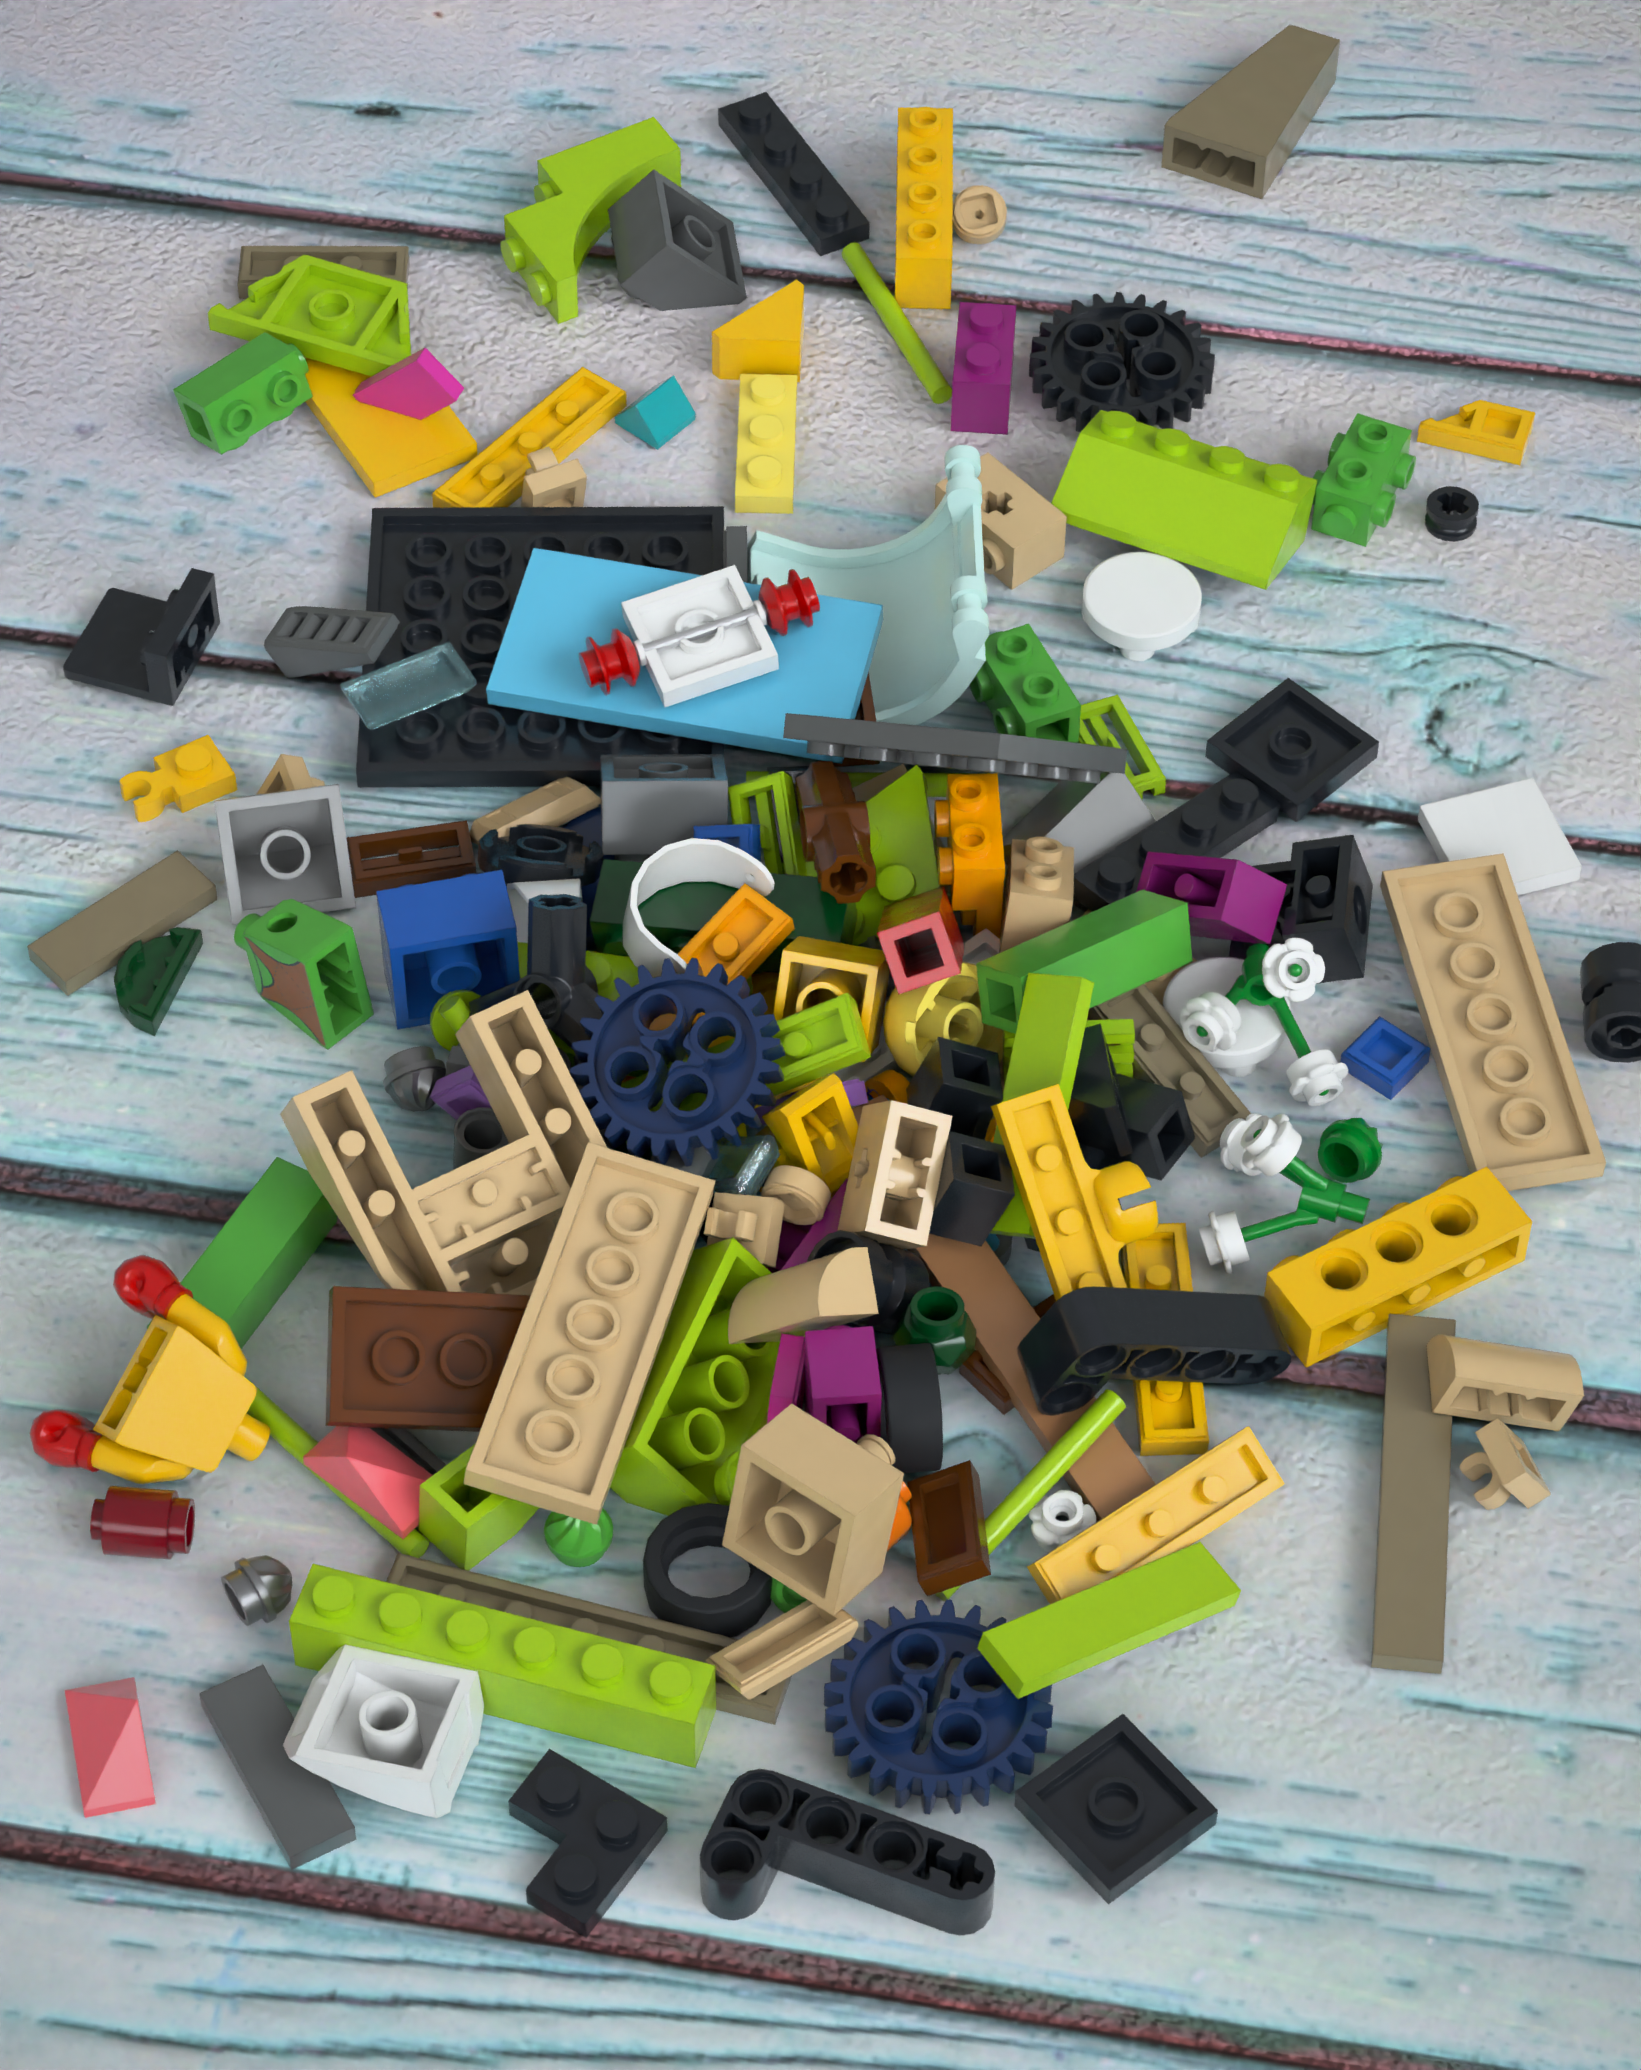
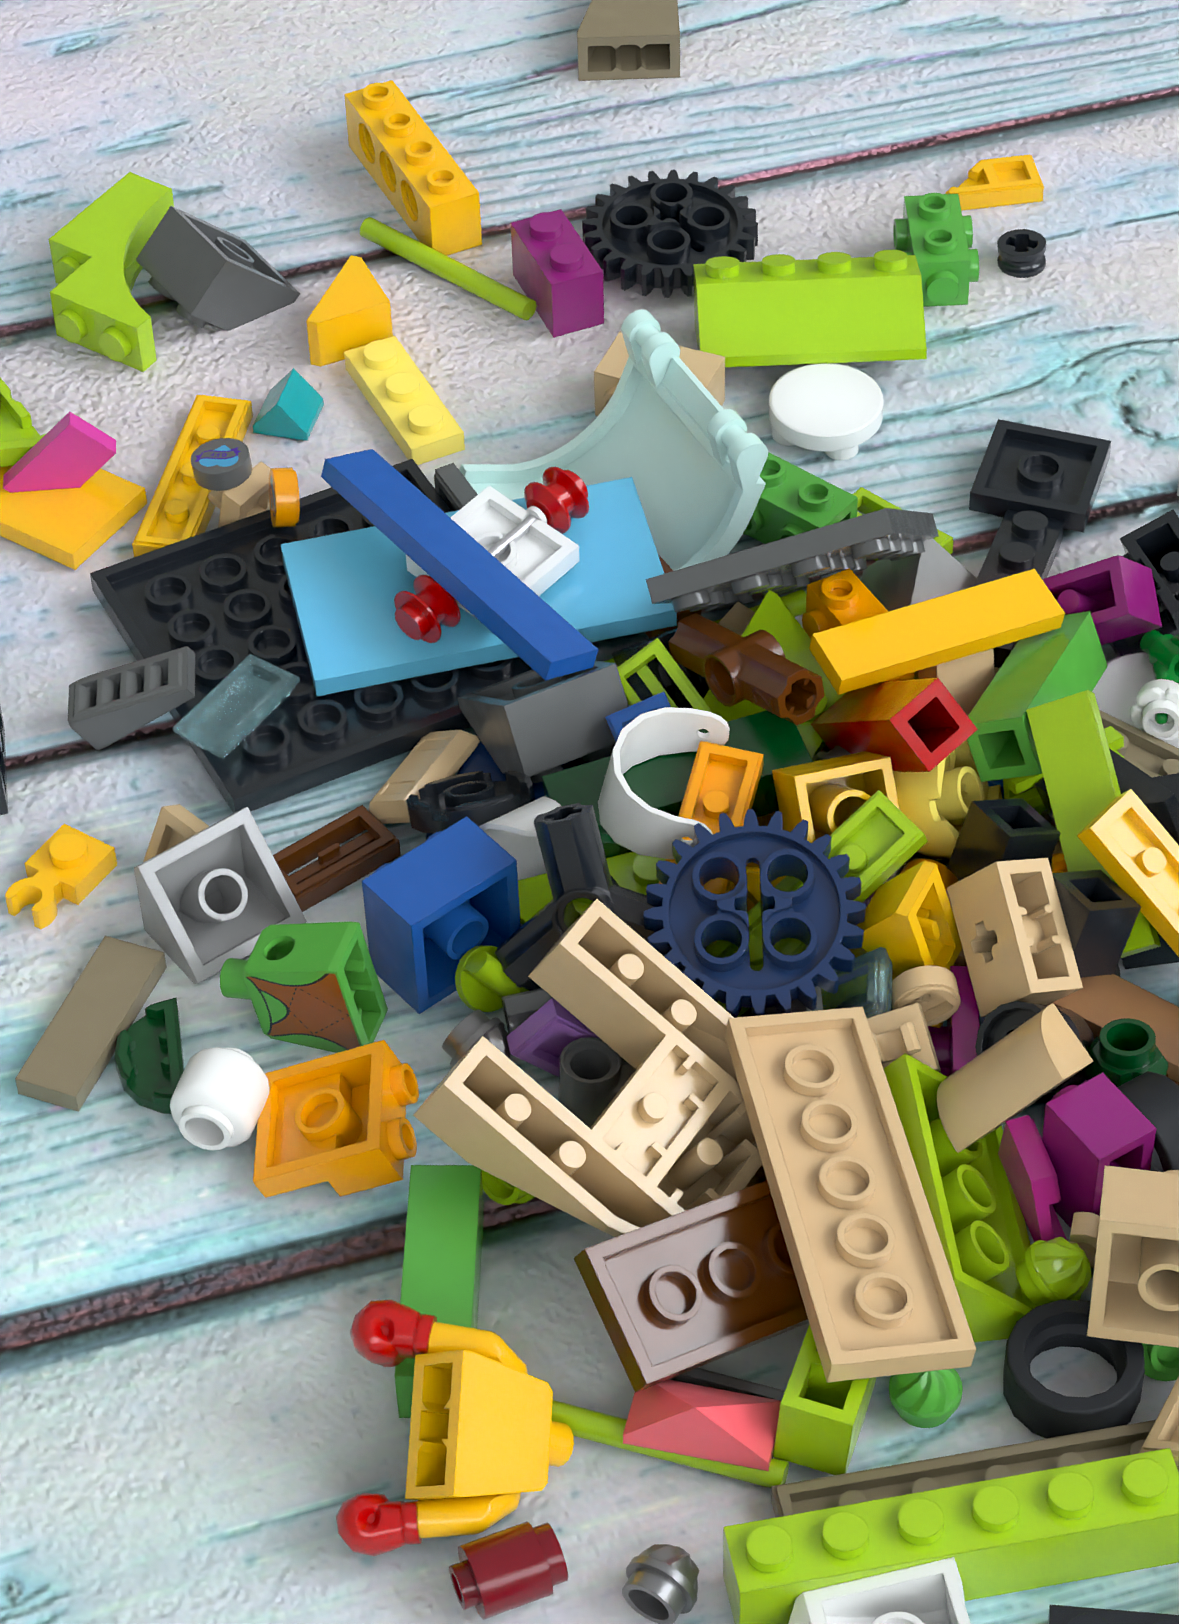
camera: 25 degrees left, 5 degrees down
black plate [718,92,870,256] -> none
tan tile [953,185,1007,244] -> none
none -> white head [170,1047,270,1150]
none -> dark grey tile [191,438,252,491]
none -> light orange plate [253,1040,419,1198]
none -> light orange tile [269,467,300,527]
none -> blue tile [321,449,599,681]
none -> yellow tile [809,569,1065,695]

